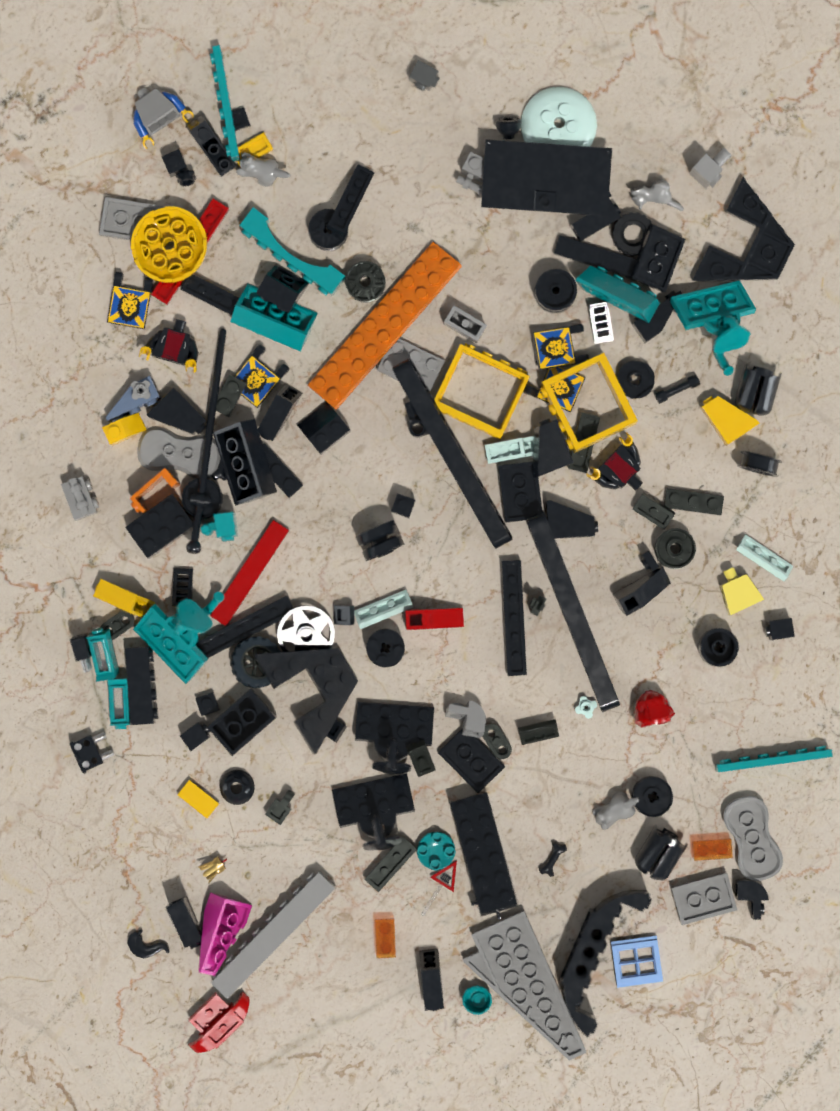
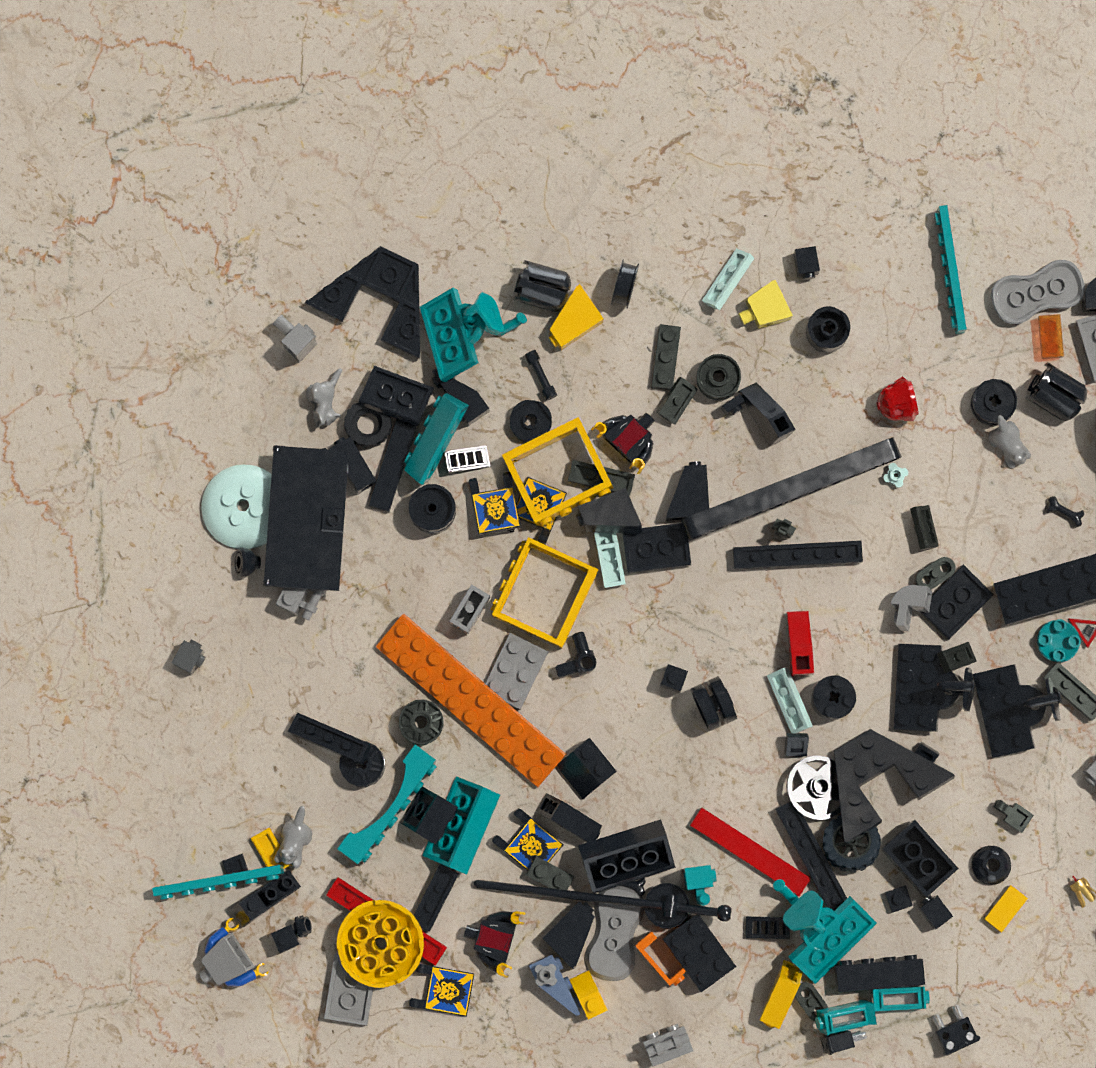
camera: 90 degrees left, 5 degrees down
black plate [263,443,303,499] -> none
black beam [392,358,513,549] -> none

